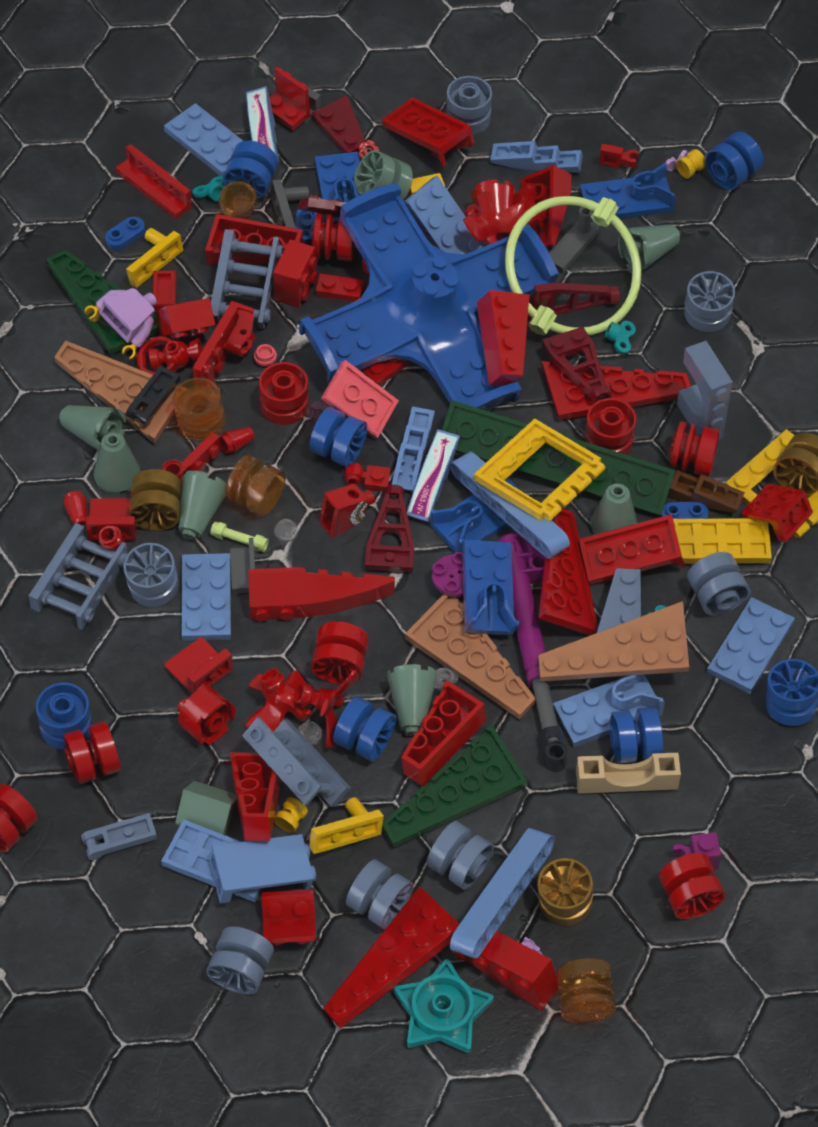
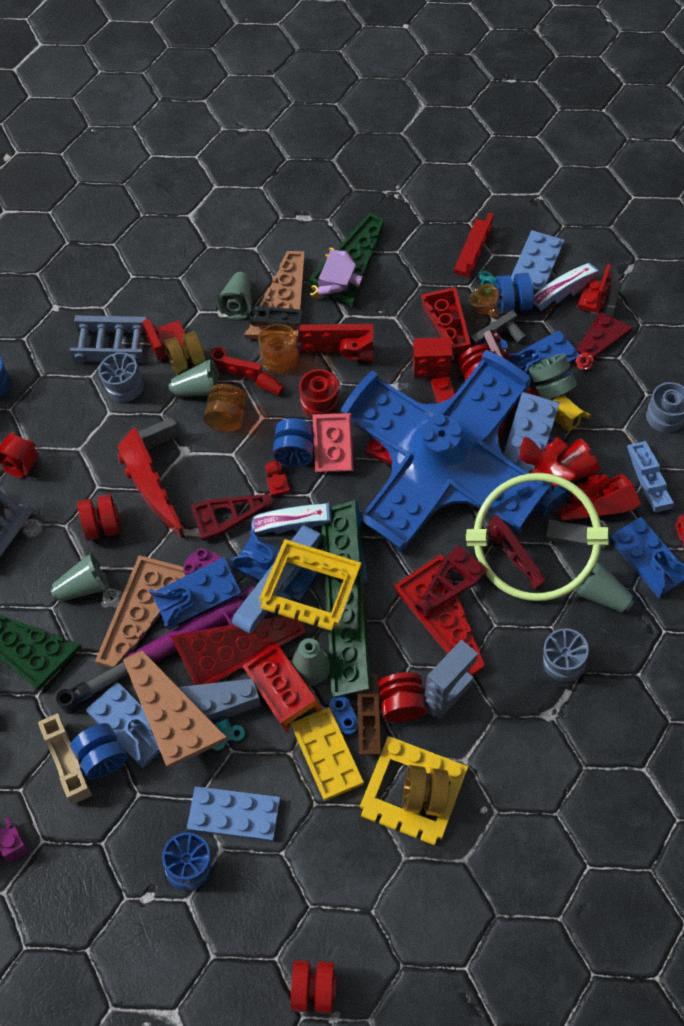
camera: 70 degrees right, 5 degrees up
red cone [63,491,87,526] -> none
sand green cone [94,433,141,495] -> none
red cone [99,526,127,552] -> none
blue plate [105,217,145,251] -> none
yellow piece [126,228,184,288] -> none
red piece [136,336,203,375] -> none
red tile [153,270,176,311] -> none
red brick [154,298,215,340] -> none
red bracket [165,637,233,694] -> none
medium blue plate [182,553,231,641] -> none
yellowish green bar [210,522,269,552] -> none
sand blue fence [211,229,283,330] -> none
red animal [245,668,312,731] -> none
coral plate [254,344,277,366] -> none
clear plate [274,519,298,542] -> none
red animal [294,670,359,748] -> none
red torso [319,484,375,538] -> none
blue wheel [333,696,396,762] -> none
red plate [382,97,475,168] -> none
medium blue slope [392,406,435,492] -> none
red wedge [401,680,486,787] -> none
red wedge [477,290,529,386] -> none
red wheel [585,398,636,455] -> none
teal piece [604,321,636,354] -> none
sand blue wheel [687,552,751,616] -> none
red bracket [742,484,813,543] -> none

